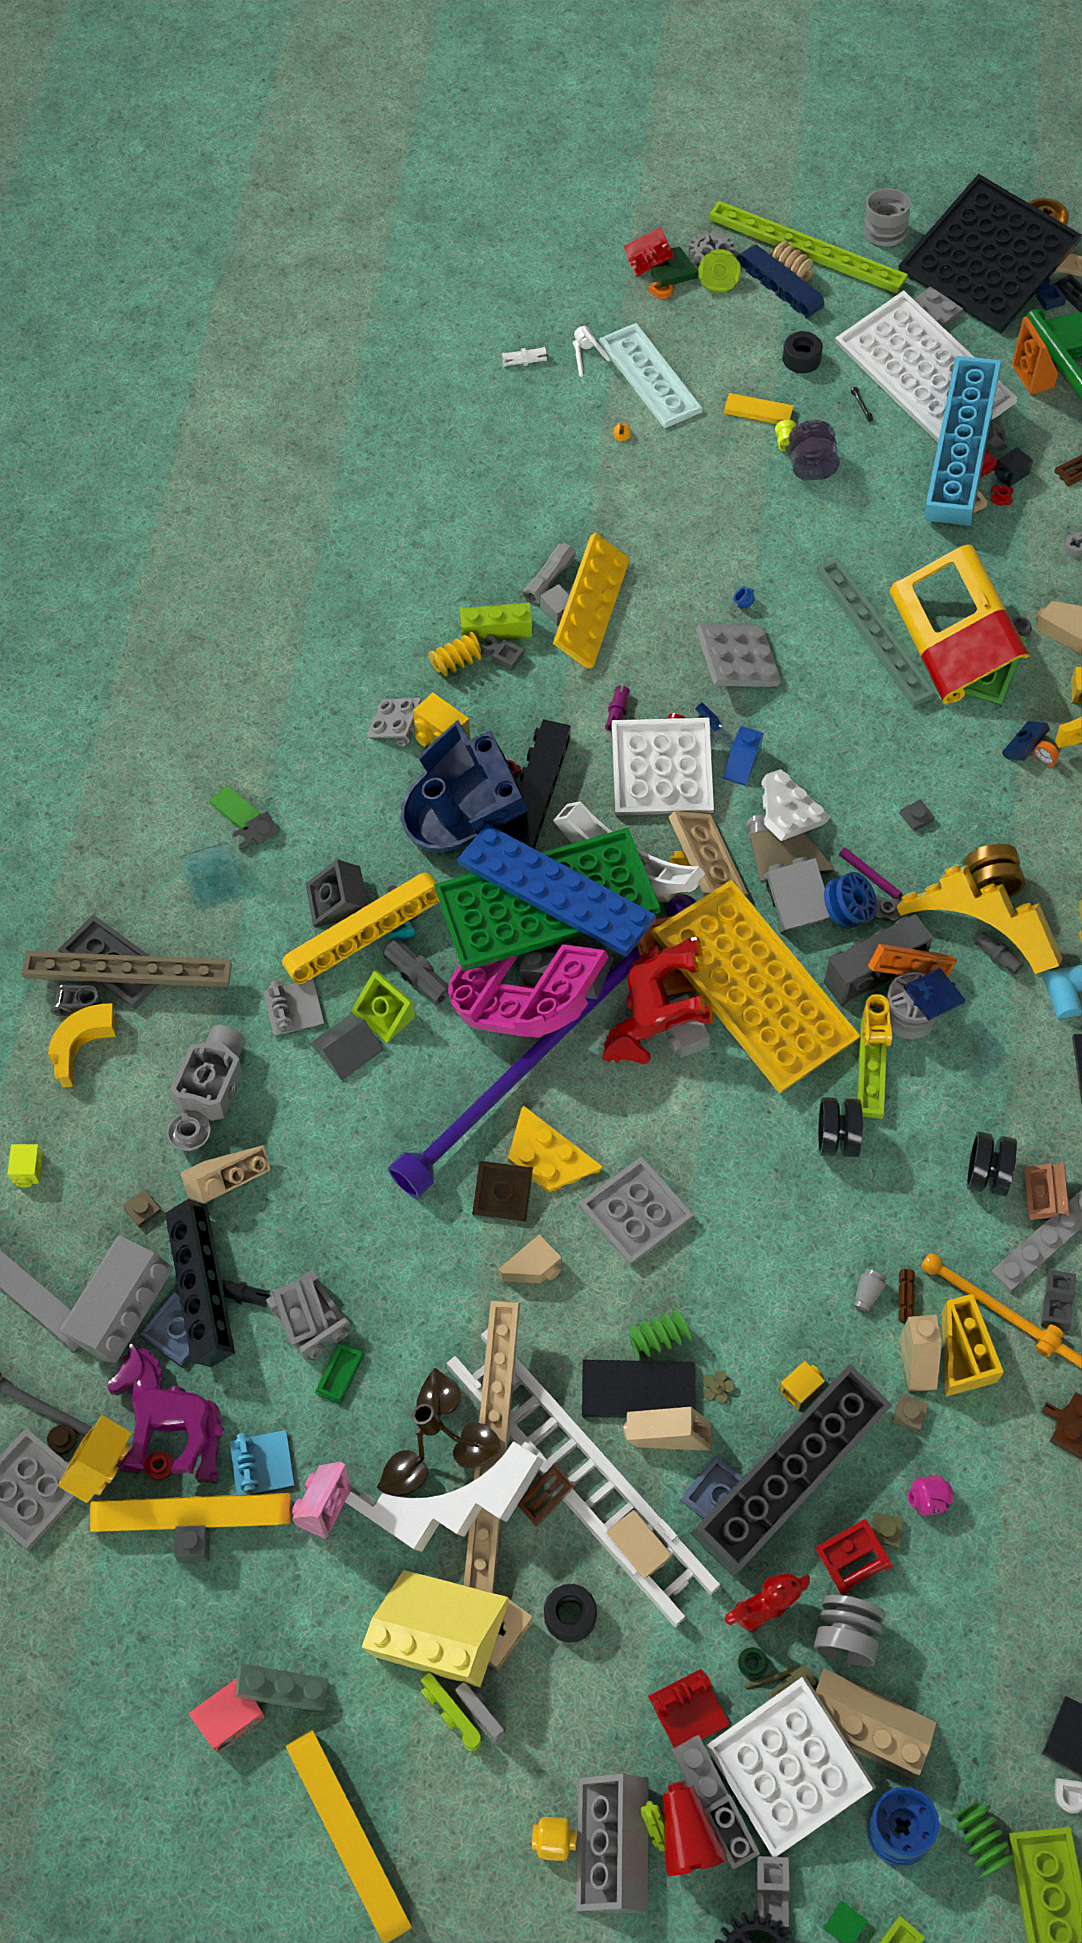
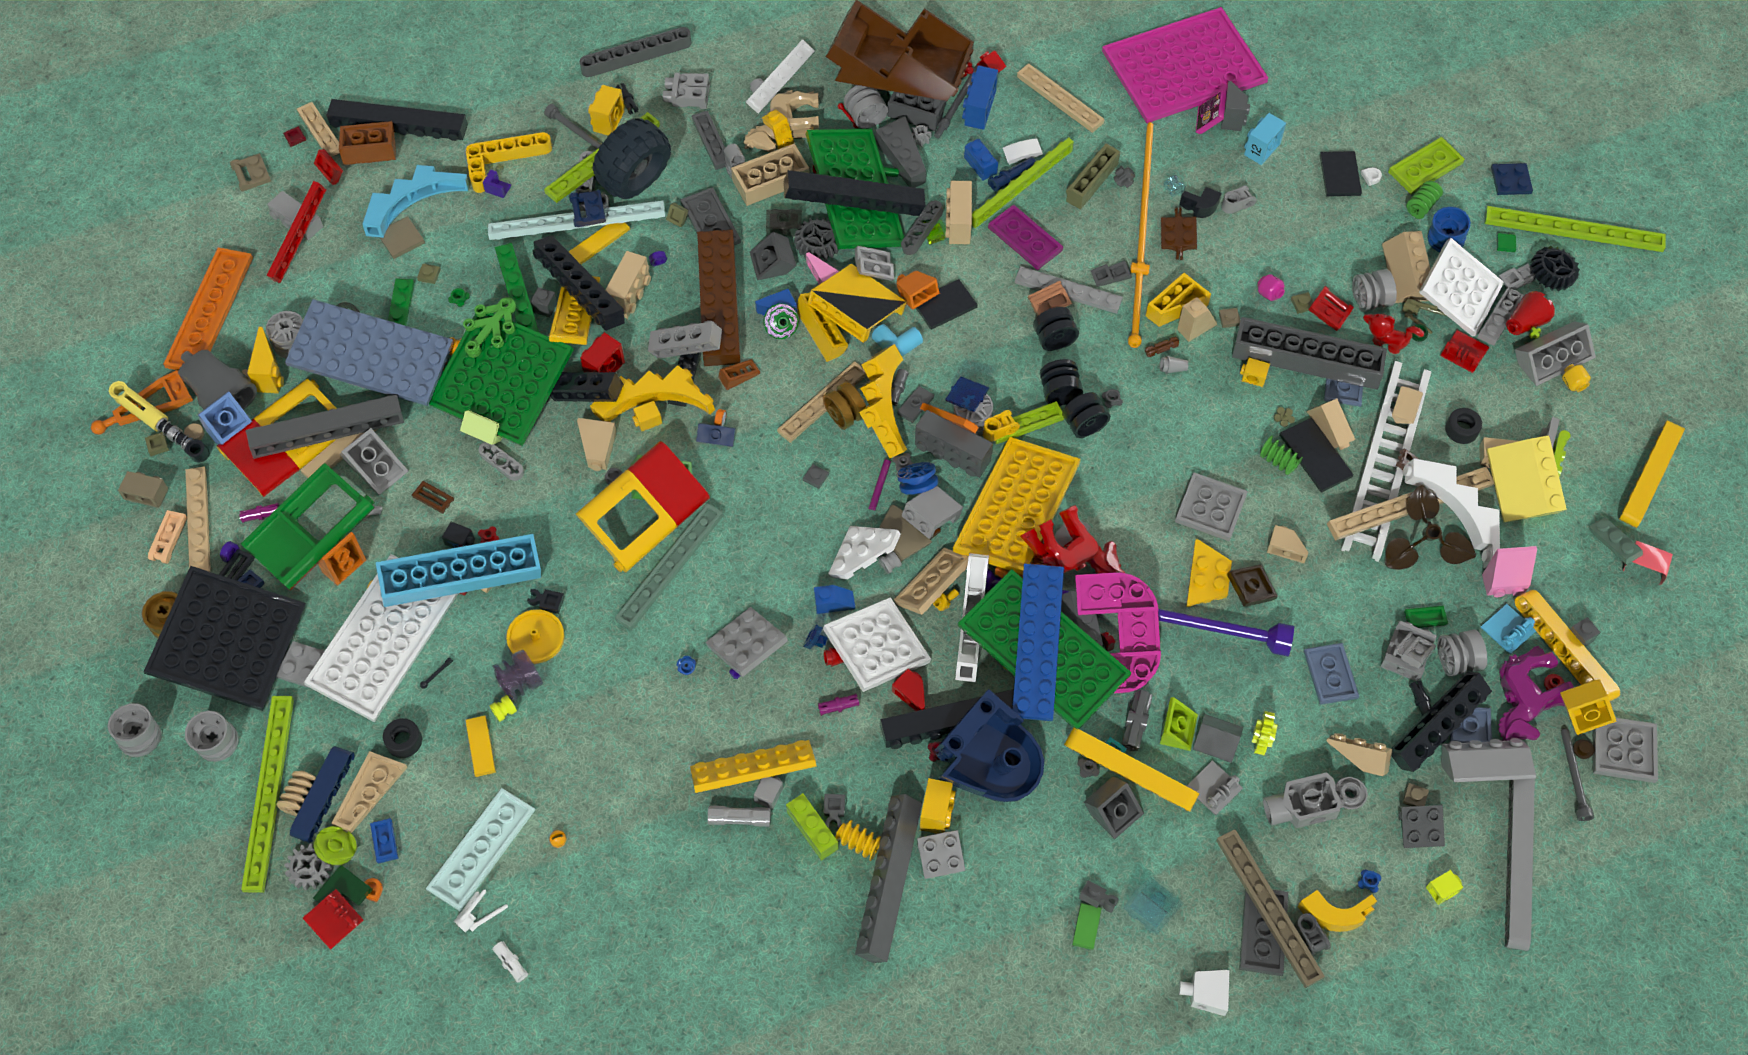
camera: 120 degrees left, 0 degrees up
none -> light grey wheel [108,703,162,757]
none -> tan wing [331,751,408,833]
none -> blue plate [370,818,399,864]
none -> yellow piece [506,610,565,664]
none -> black plate [527,589,565,614]
none -> tan tile [777,361,867,443]
none -> dark grey brick [855,794,922,963]
none -> red slope [892,669,925,711]
none -> dark grey plate [898,386,934,423]
none -> black wheel [1040,359,1083,406]
none -> dark grey plate [1102,389,1123,408]
none -> white torso [1179,970,1229,1016]
none -> neon yellow gear [1251,711,1278,756]
none -> sand blue tile [1303,643,1359,705]
none -> blue plate [1358,869,1381,893]
none -> dark grey hinge [1398,805,1445,848]
none -> light grey wheel [1437,629,1487,676]

